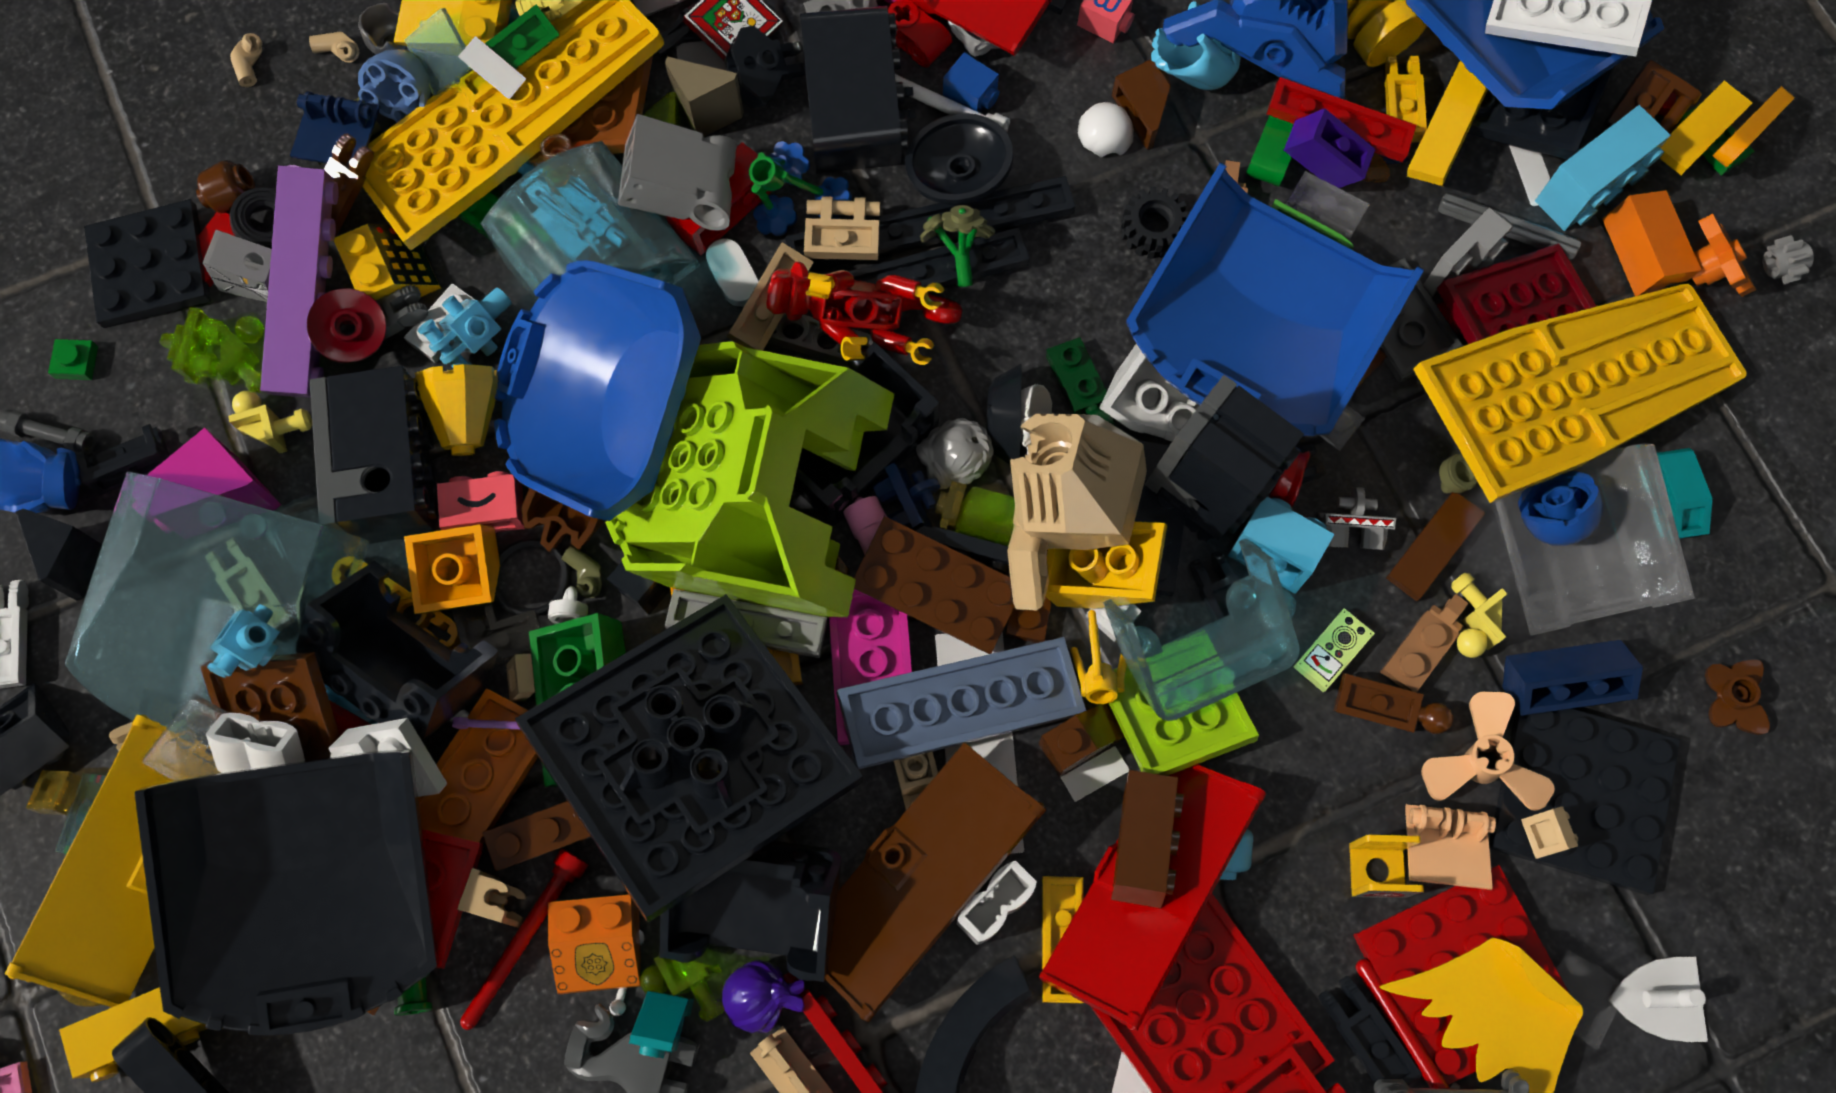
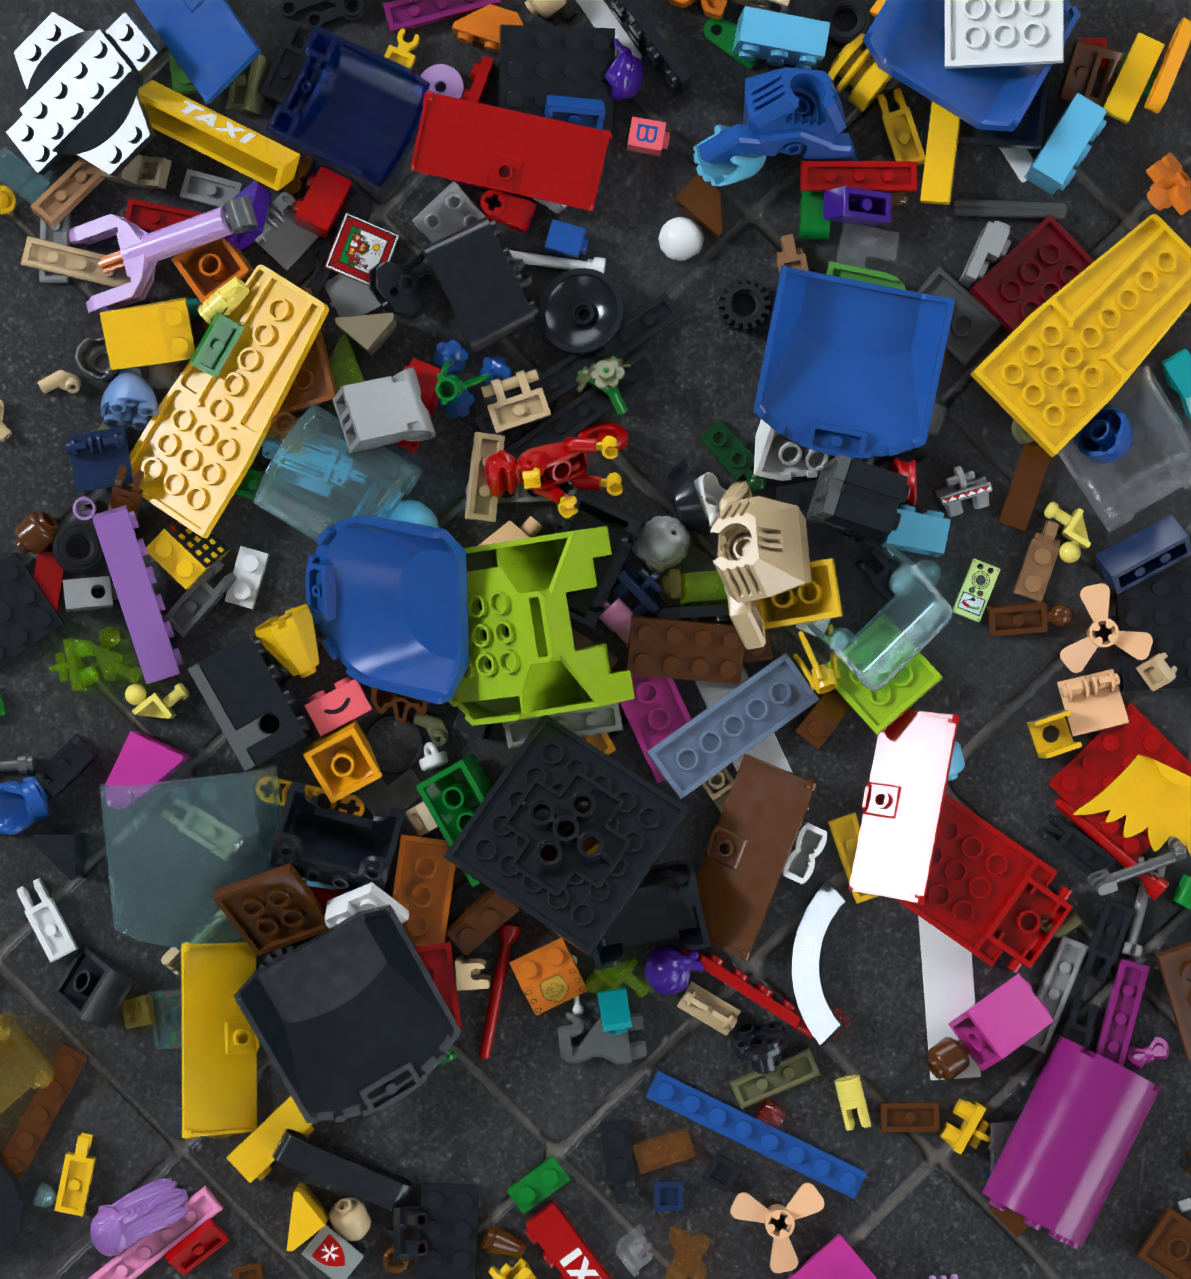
camera: 25 degrees left, 15 degrees up
clear plate [142,693,228,781] -> none
white brick [206,713,305,773] -> none
medium azure piece [207,604,280,678] -> none
dark red dish [307,288,386,363] -> none
clear light blue piece [404,8,471,96] -> none
medium azure piece [418,287,512,368] -> none
medium lavender hinge [452,717,520,730] -> none
white sticker [458,36,526,99] -> none
white tile [706,239,758,307] -> none
white sticker [1061,746,1129,802] -> none
reddish brown brick [1111,770,1184,908] -> none
orange piece [1602,190,1702,296] -> none

